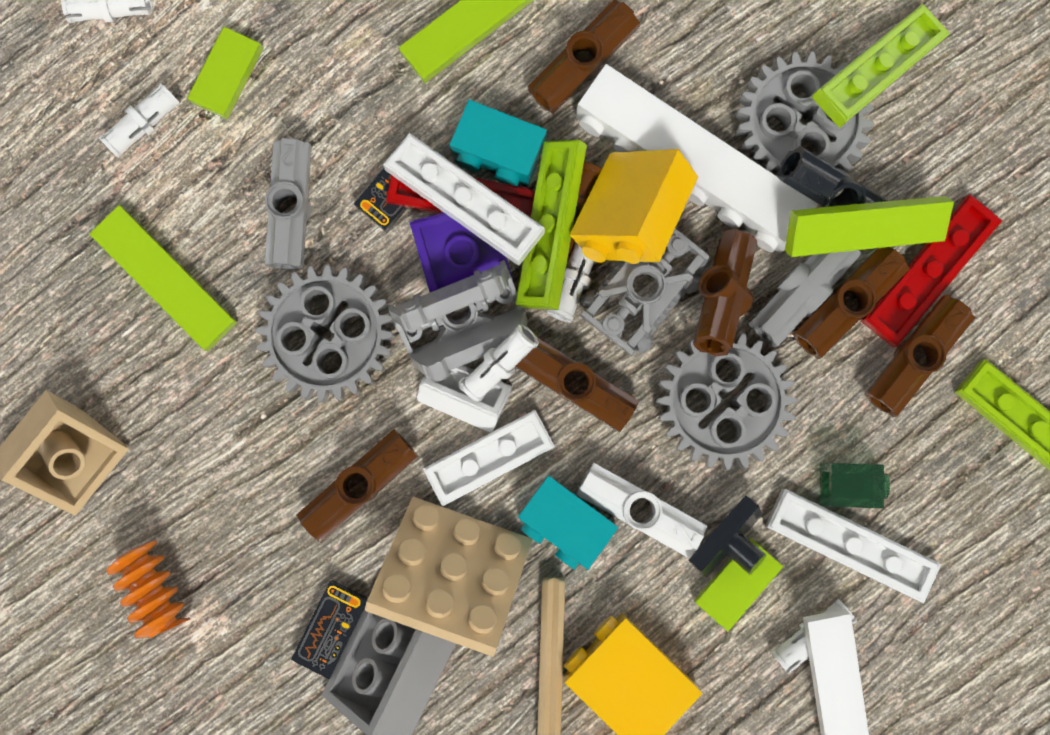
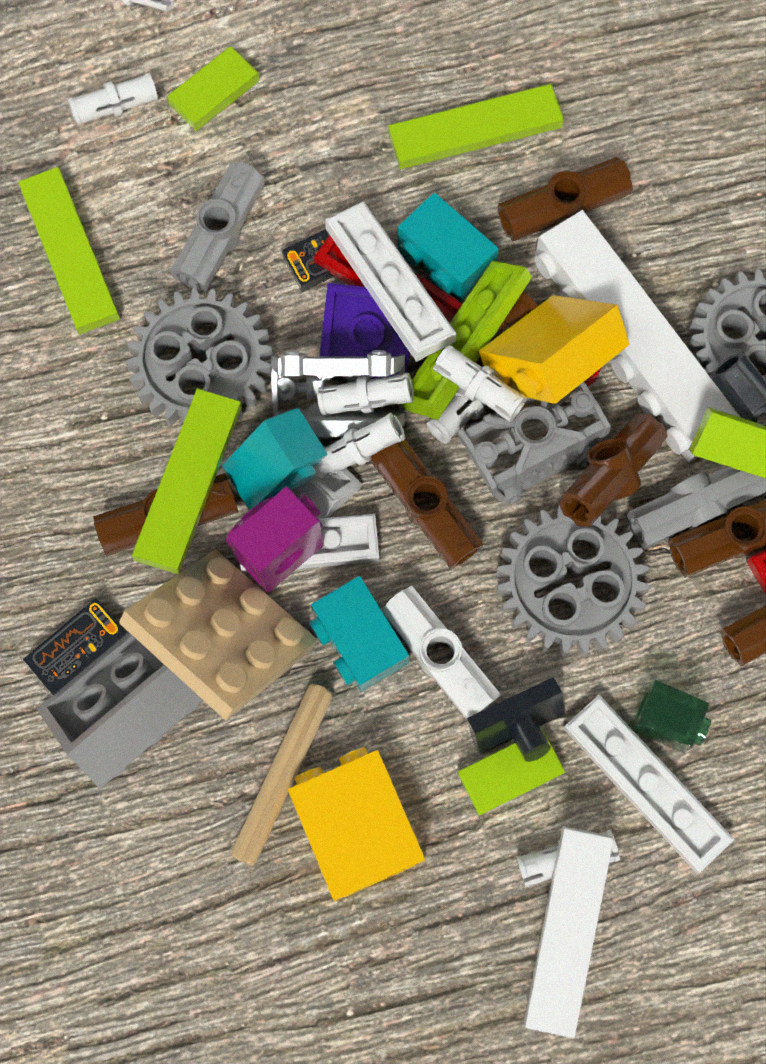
camera: 20 degrees right, 10 degrees down
none -> lime tile [132,389,242,575]
none -> teal brick [222,408,328,510]
none -> magenta brick [226,486,324,594]
none -> white pin [317,373,414,416]
none -> white pin [433,345,527,422]

